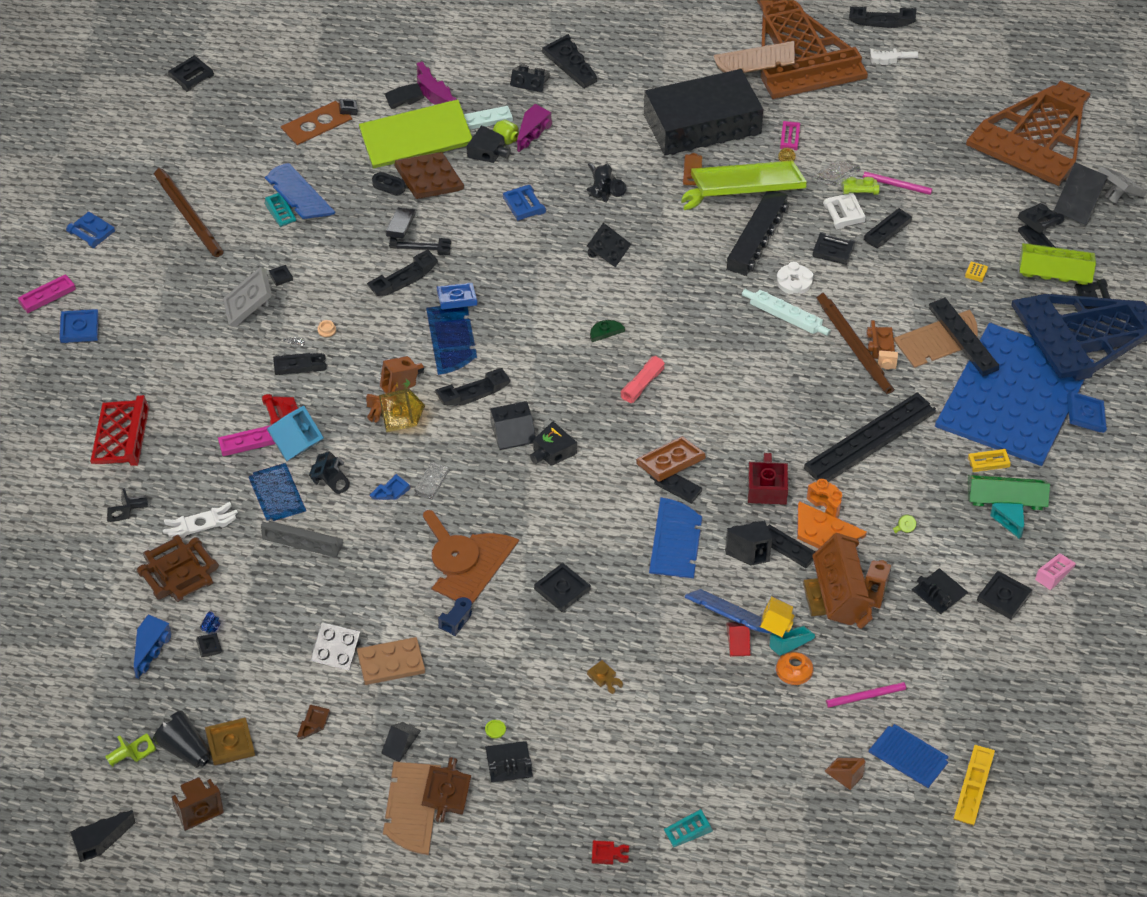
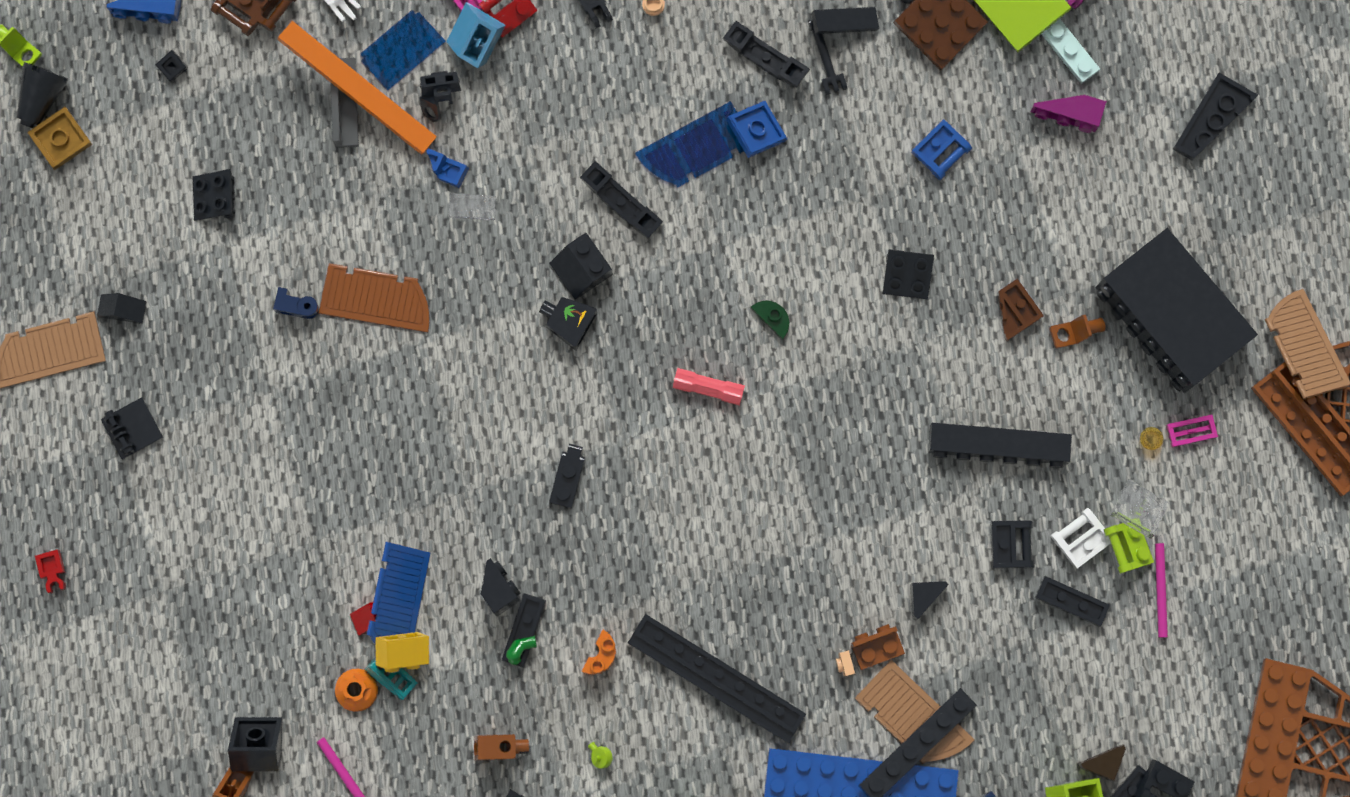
camera: 70 degrees right, 30 degrees up
clear blue plate [200,611,221,634] -> none
reddish brown slope [297,705,331,739] -> none
medium nougat plate [357,637,425,685] -> none
dark orange bracket [366,385,398,423] -> none
clear yellow slope [379,388,425,432] -> none
dark orange torso [380,356,424,397] -> none
reddish brown plate [421,757,471,822] -> none
dark orange piece [423,510,479,574] -> none
black torso [467,125,511,163] -> none
lime piece [485,720,506,739] -> none
lime head [493,119,519,145] -> none
black bracket [510,64,550,93] -> none
black plate [534,562,591,612] -> none
black animal [586,163,616,202] -> none
pearl gold plate [587,660,623,694] -> none
black plate [609,179,626,197] -> none
dark orange tile [636,436,706,482] -> none
blue piece [649,497,702,579] -> none
teal slope [664,809,713,848] -> none
lime hand [681,188,704,211] -> none
lime tile [691,161,807,197] -> none
light aqua plate [742,289,831,336] -> none
dark red hinge [748,453,788,505] -> none
white plate [777,262,813,294] -> none
orange wing [797,501,867,549] -> none
pearl gold plate [803,578,827,617] -> none
dark orange container [812,533,875,629] -> none
reddish brown piece [816,292,895,394] -> none
yellow tile [965,262,988,282] -> none
none -> black slope [228,717,282,771]
none -> orange tile [277,21,437,155]
none -> green arm [506,636,537,665]
none -> black slope [910,581,949,621]
none -> reddish brown wing [998,278,1044,342]
none -> dark brown slope [1077,745,1126,781]

